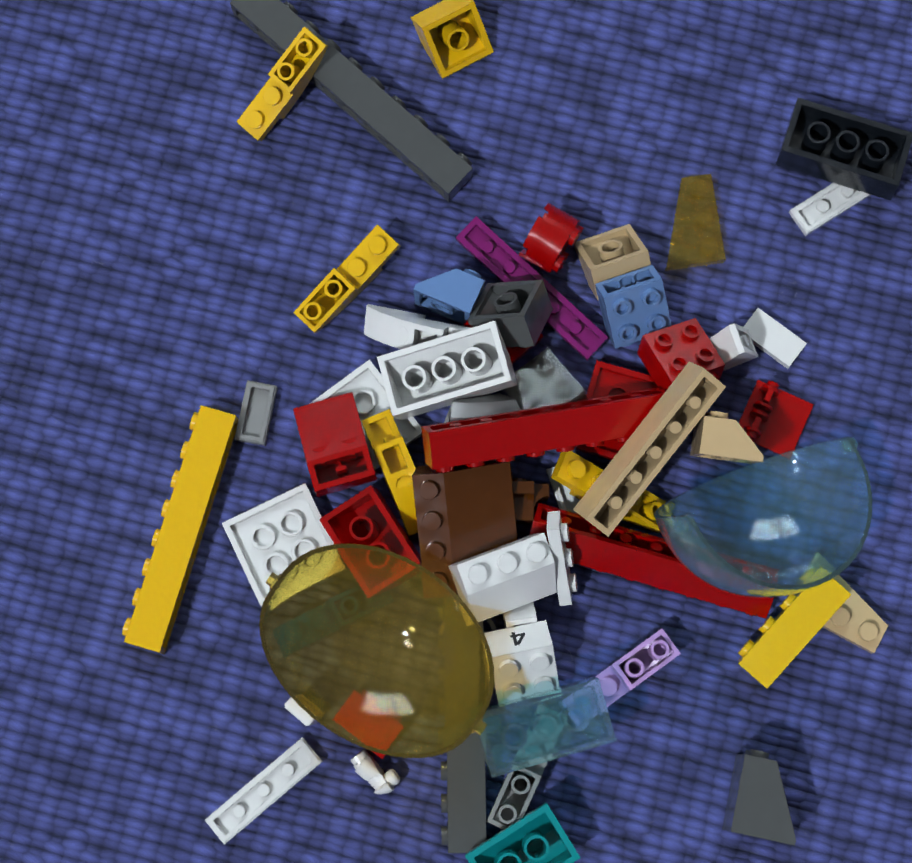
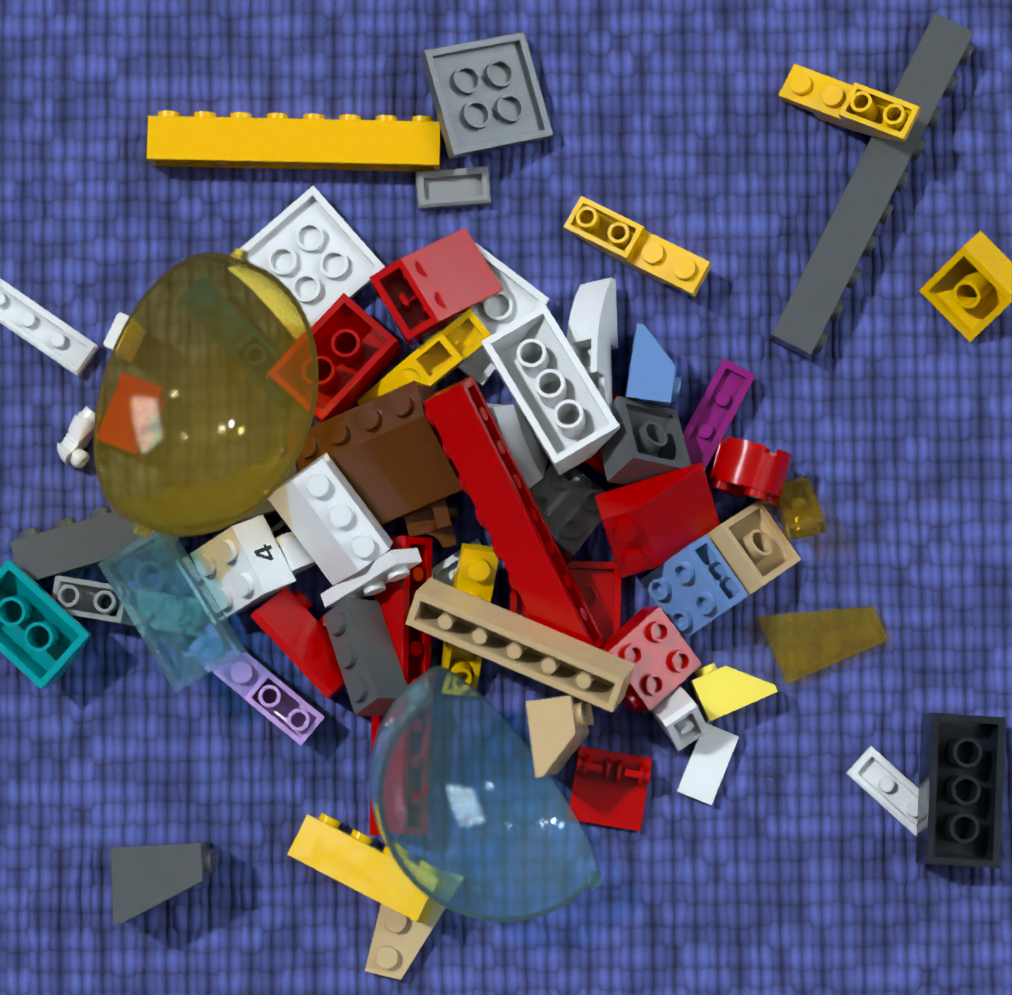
camera: 75 degrees right, 5 degrees up
none -> red slope [251,588,346,700]
none -> dark grey brick [323,598,411,716]
none -> plate [420,32,553,159]
none -> red slope [595,462,720,578]
none -> light yellow slope [689,662,778,722]
none -> clear yellow slope [777,476,827,541]

